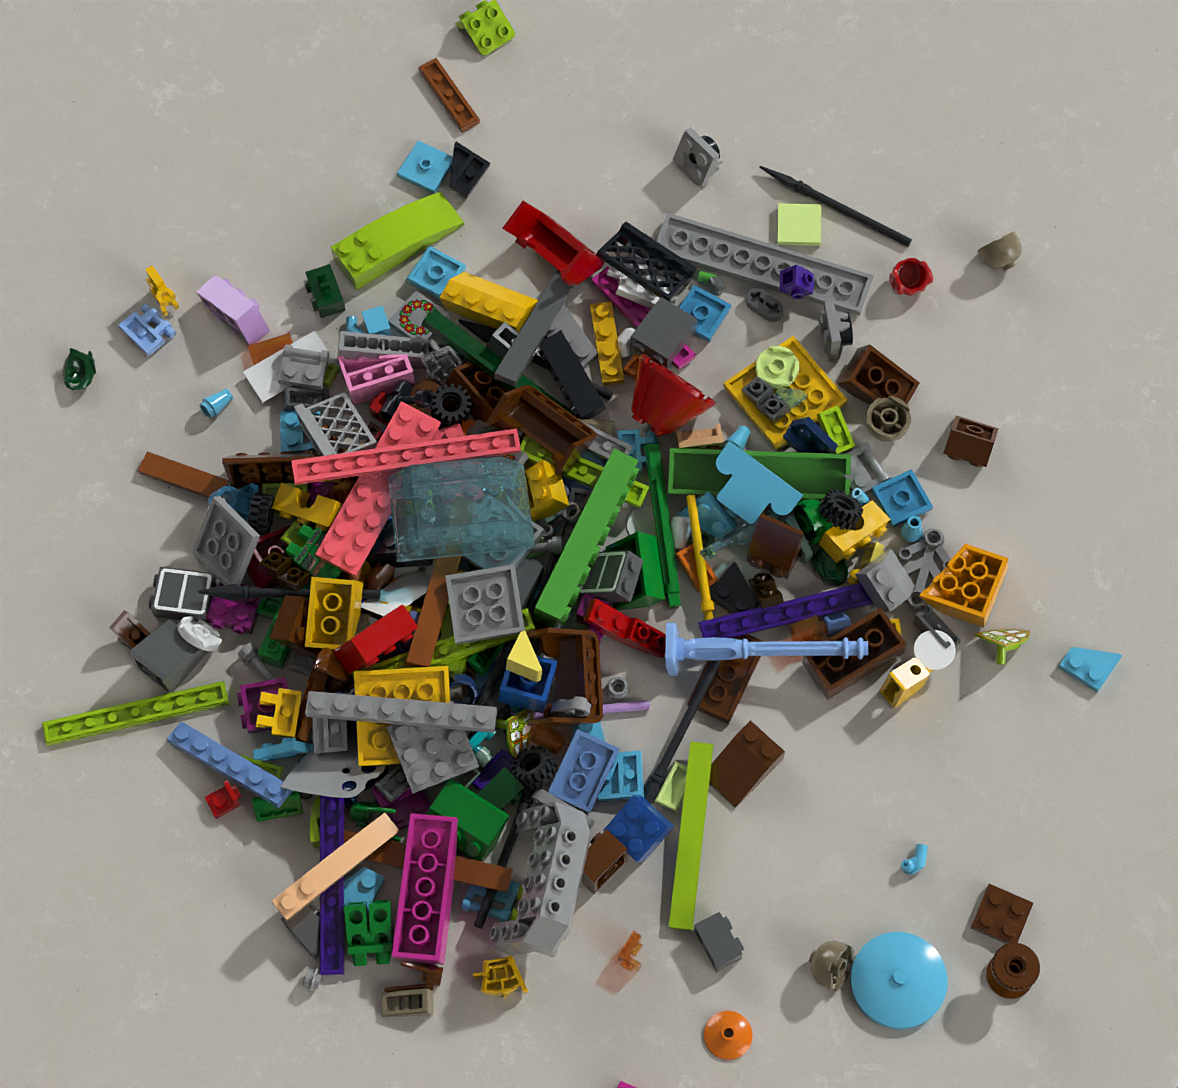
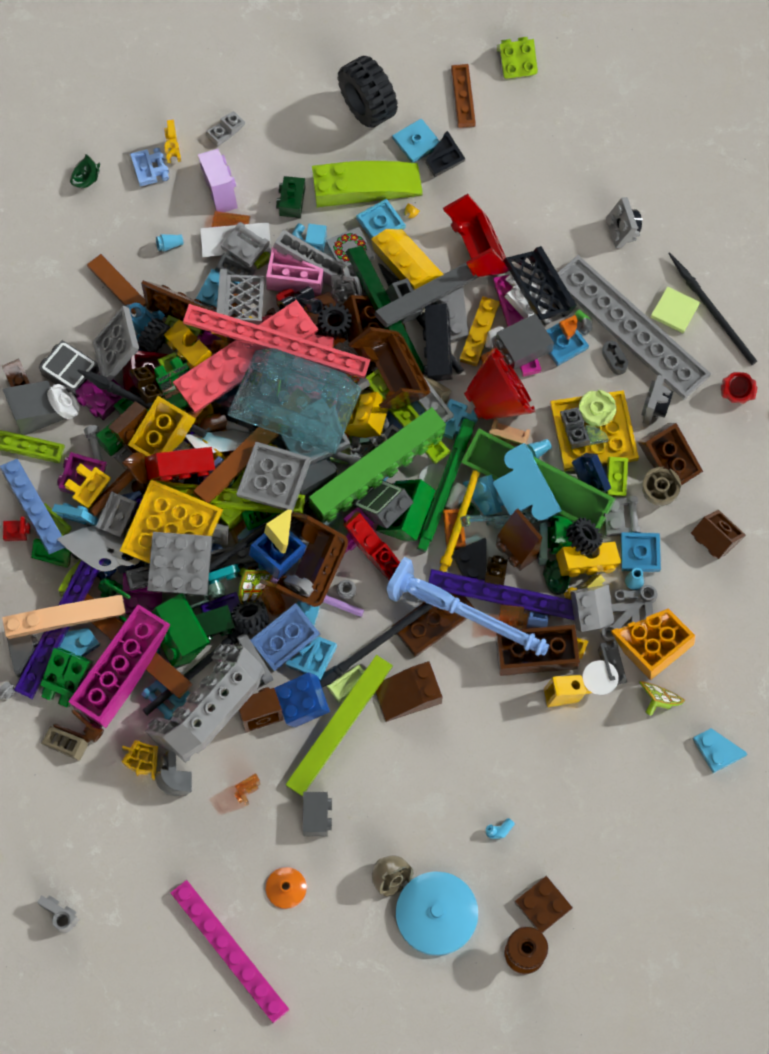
camera: 25 degrees right, 0 degrees up
light grey plate [305,691,497,733] -> none
dark blue piece [449,674,478,705] -> none
dark purple brick [779,265,814,300] -> none
medium azure arm [852,488,869,507] -> none
none -> dark grey brick [155,751,192,796]
none -> light grey slope [206,111,245,146]
none -> black tyre [337,56,398,128]
none -> yellow hinge [404,203,420,218]
none -> orange tile [559,315,577,340]

